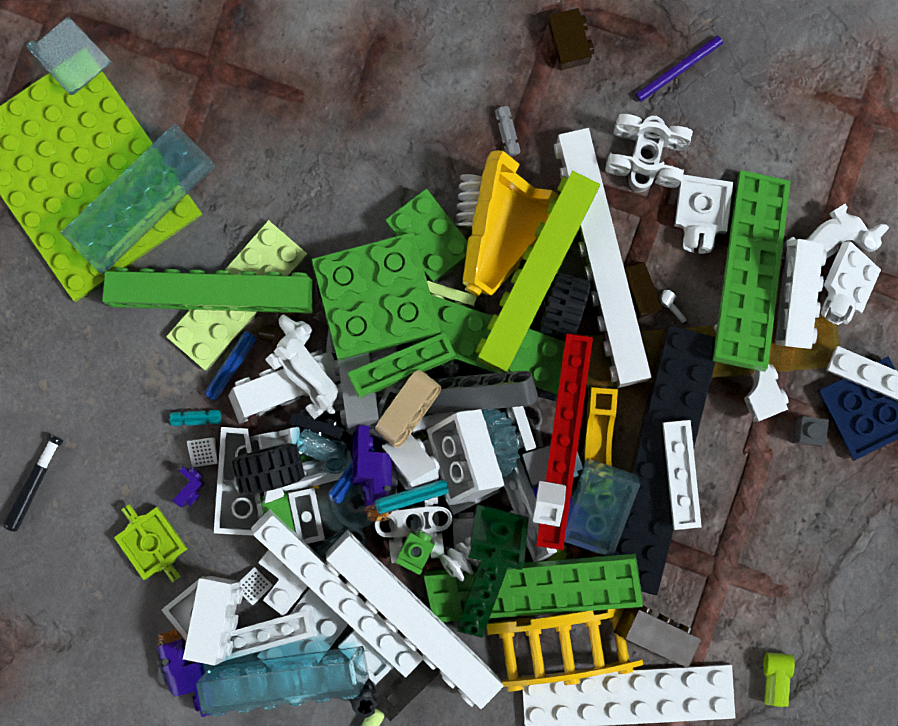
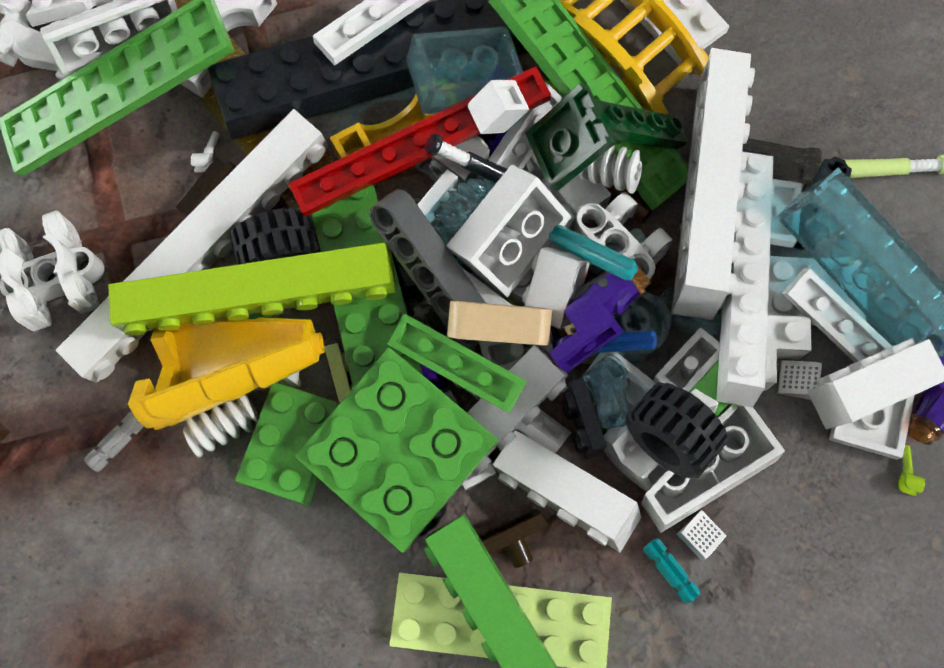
camera: 120 degrees left, 10 degrees down
lime plate [114,504,188,583] -> none
dark purple bracket [172,466,205,508] -> none
blue axle [205,331,257,401] -> none
white animal [265,314,338,420] -> none
bright green brick [396,529,435,575] -> none
white plate [674,175,733,254] -> none
none -> black piece [425,133,507,184]
none -> lime hand [897,445,925,496]

